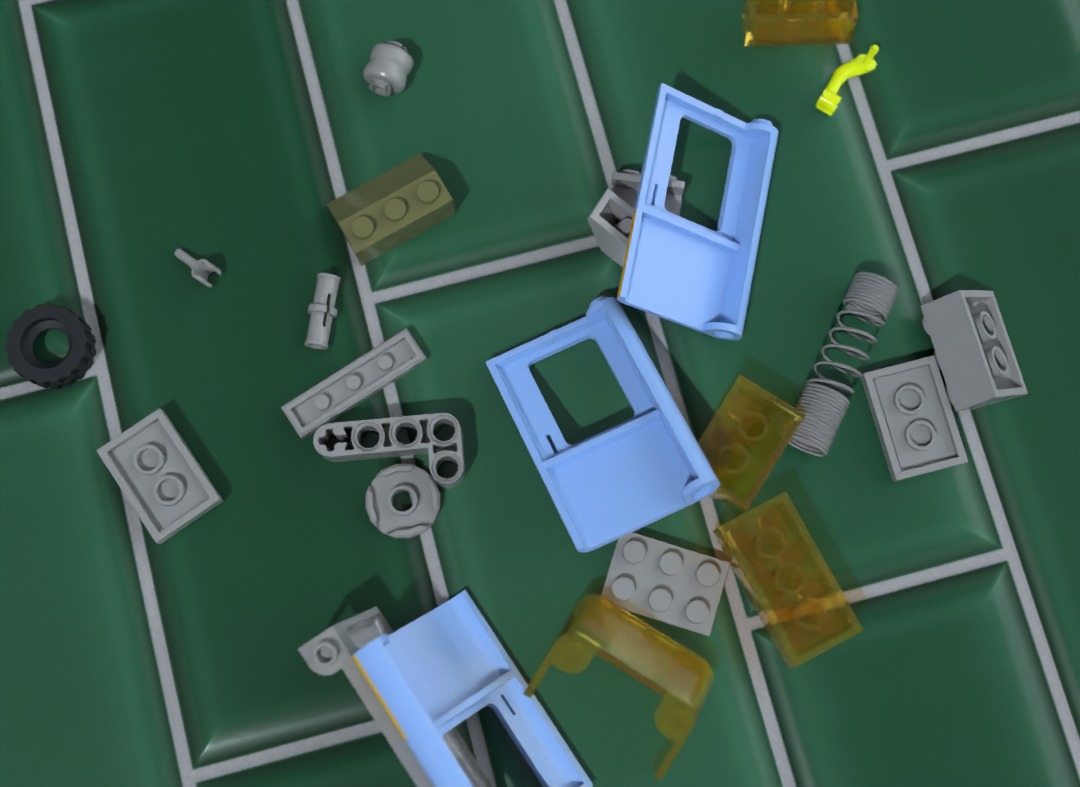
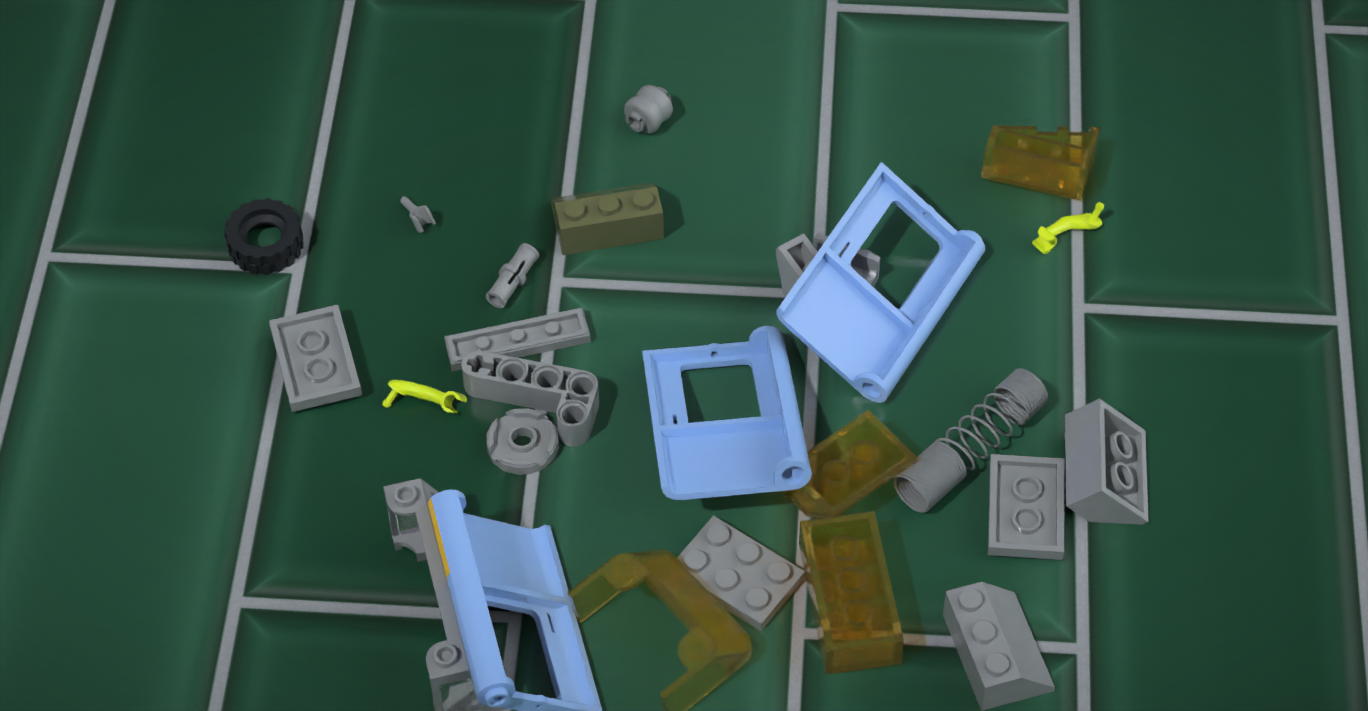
camera: 20 degrees right, 25 degrees down
none -> neon yellow piece [382,379,467,414]
none -> light grey slope [943,582,1055,711]

